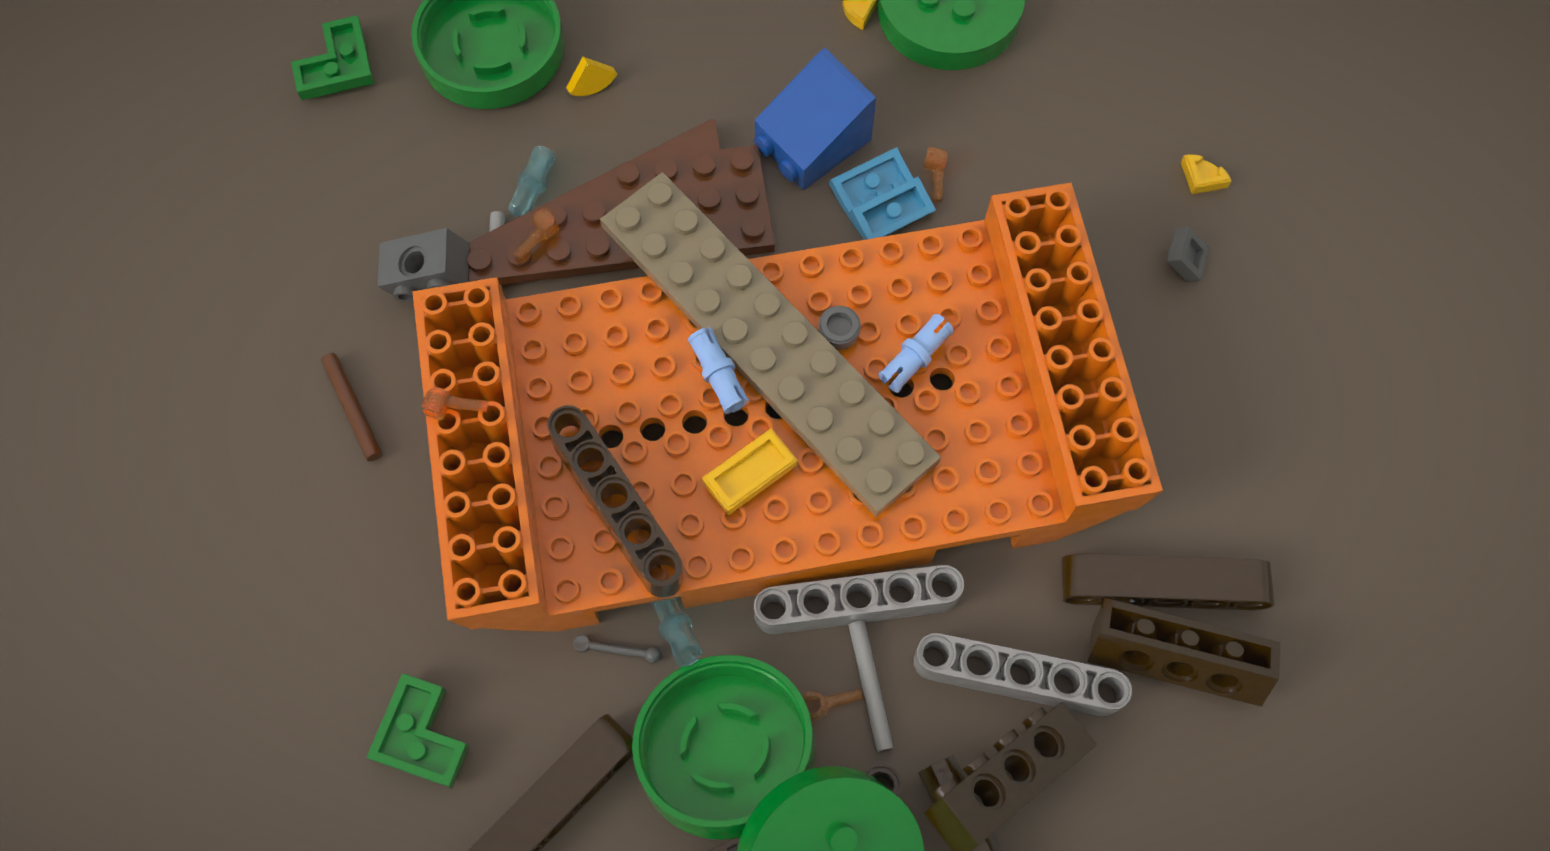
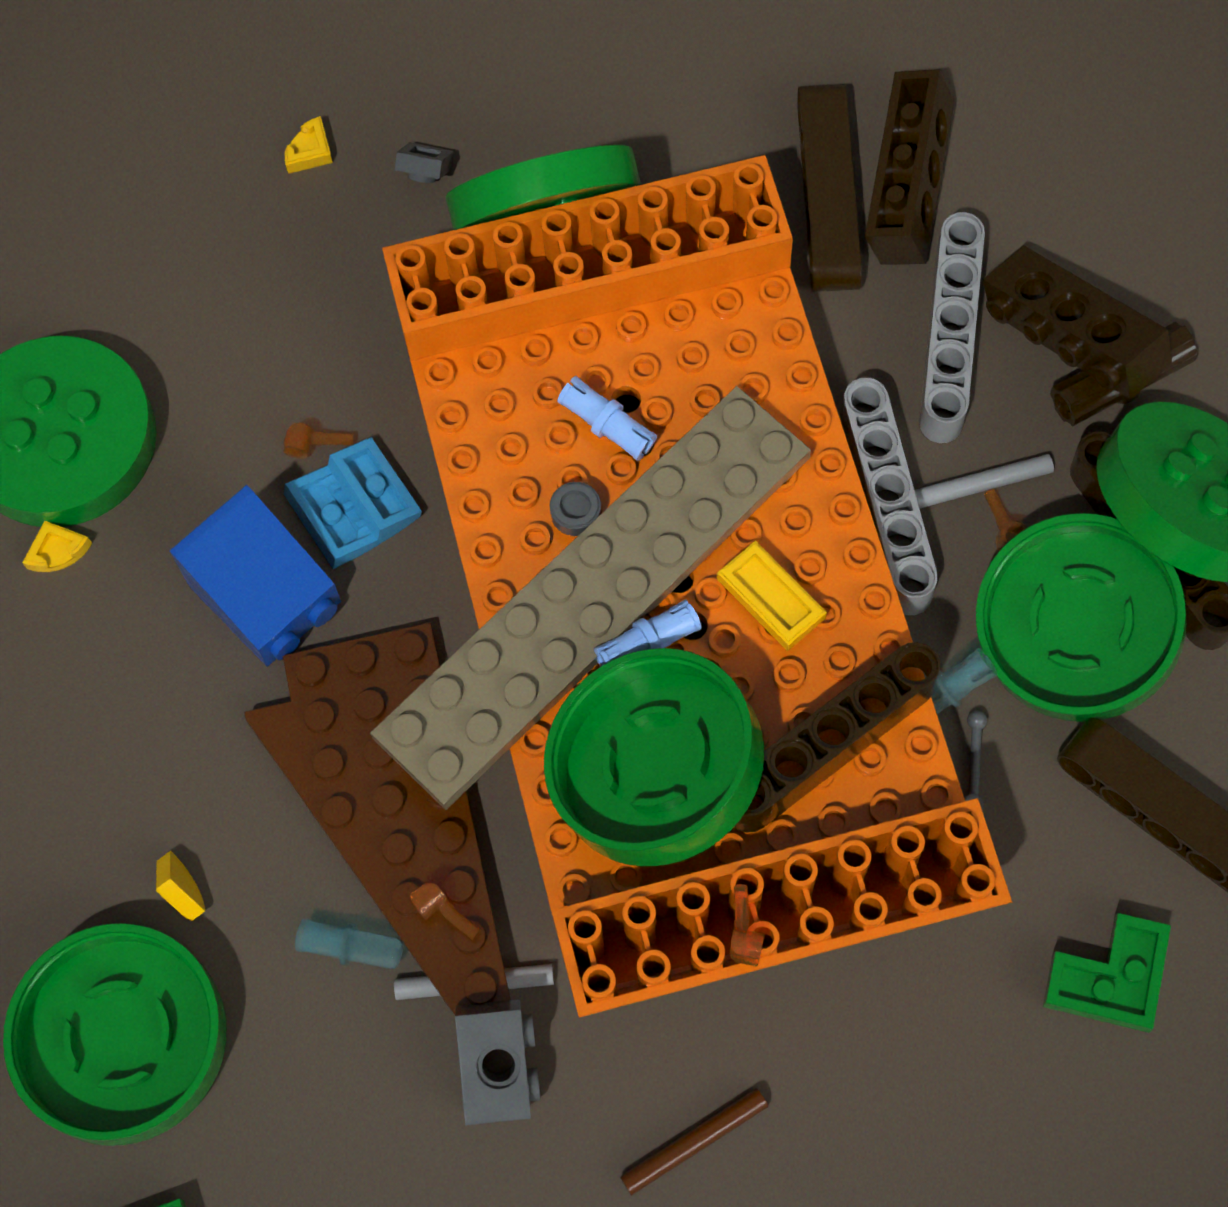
camera: 90 degrees left, 0 degrees up
none -> green piece [445,145,642,230]
none -> green piece [544,648,764,866]

